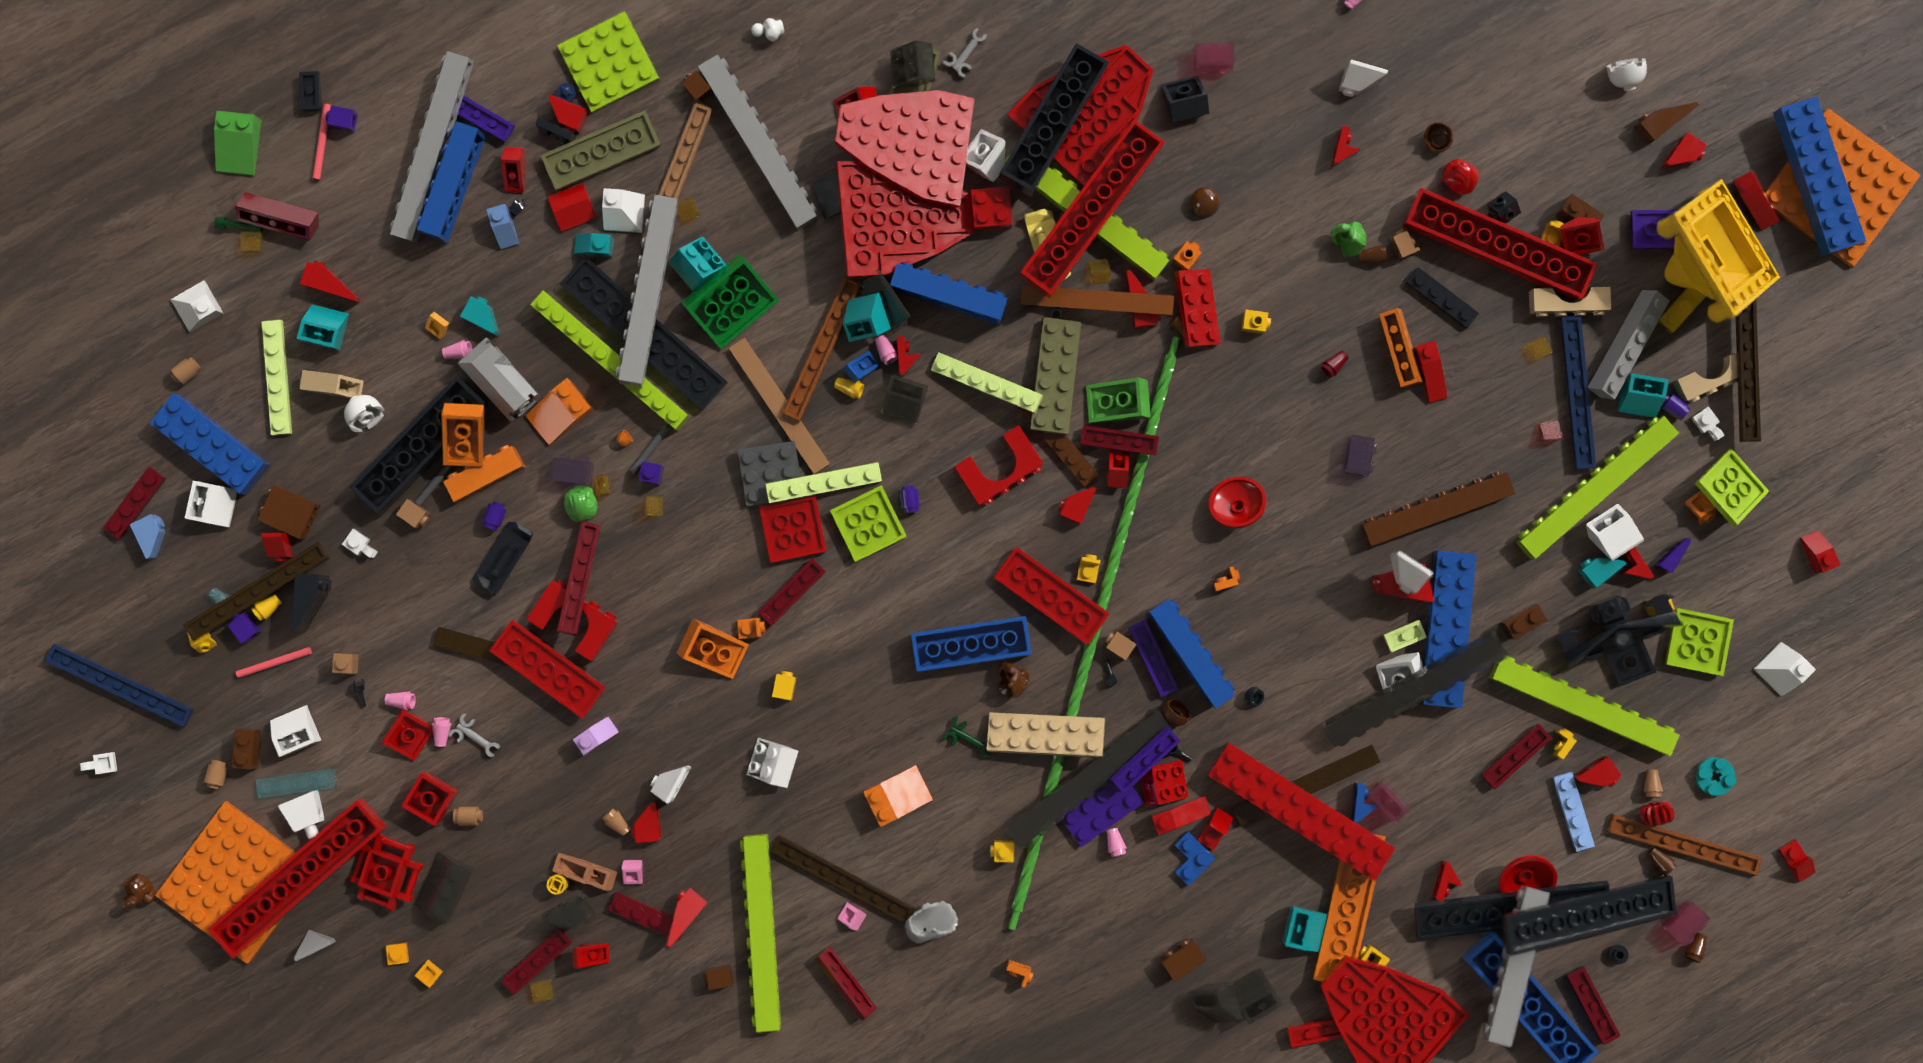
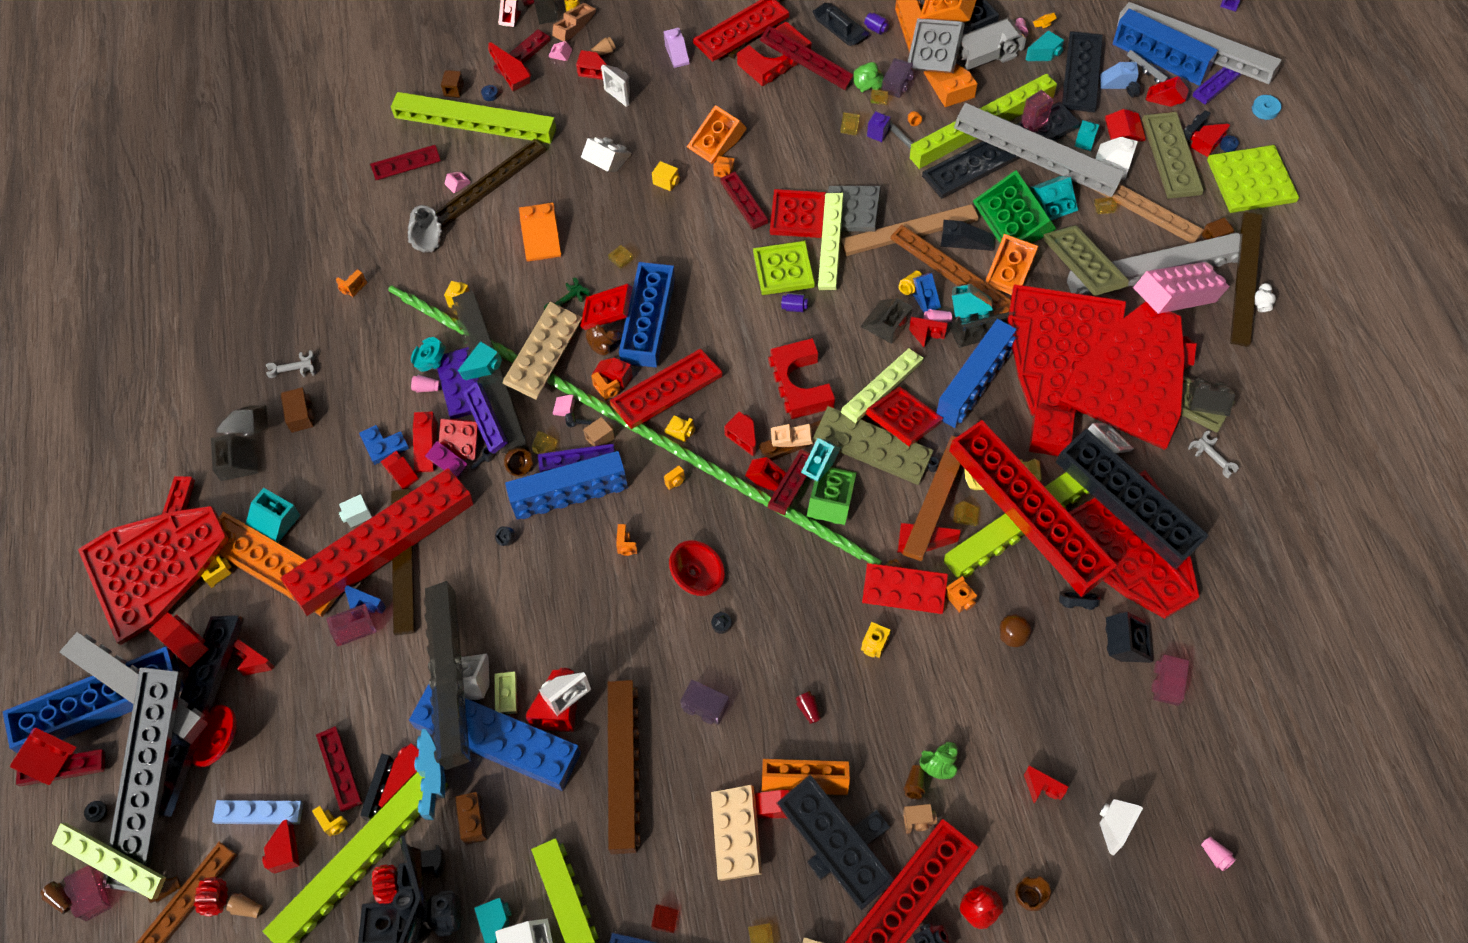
camera: 110 degrees right, 25 degrees down
none -> red bracket [10,728,76,785]
none -> yellowish green plate [52,823,166,900]
none -> red brick [149,612,208,667]
none -> light grey bar [266,351,316,378]
none -> light aqua brick [339,494,372,527]
none -> black plate [360,753,394,821]
none -> red gear [371,864,399,904]
none -> red slope [378,743,419,808]
none -> teal plate [411,337,446,372]
none -> dark azure slope [414,729,446,820]
none -> magenta plate [425,441,468,478]
none -> teal slope [458,342,502,380]
none -> dark blue tile [481,85,498,101]
none -> clear yellow slope [532,431,558,454]
none -> bright pink slope [553,395,575,416]
none -> red plate [581,284,632,330]
none -> orange bracket [591,372,620,400]
none -> red slope [592,358,633,390]
none -> clear yellow plate [608,245,633,269]
none -> light orange plate [664,466,685,490]
none -> black tile [711,612,732,634]
none -> tan plate [711,785,762,881]
none -> light nougat slope [771,424,813,447]
none -> black plate [776,774,894,910]
none -> teal slope [801,438,841,481]
none -> red plate [865,386,943,447]
none -> plate [906,18,965,73]
none -> black slope [940,220,994,251]
none -> orange slope [985,234,1039,295]
none -> clear pink brick [1021,89,1053,132]
none -> olive plate [1044,225,1129,296]
none -> black plate [1059,591,1101,610]
none -> black plate [1062,31,1103,113]
none -> plate [1126,50,1171,83]
none -> bright pink brick [1133,262,1230,314]
none -> dark brown tile [1230,212,1262,347]
none -> dark azure piece [1252,95,1281,120]

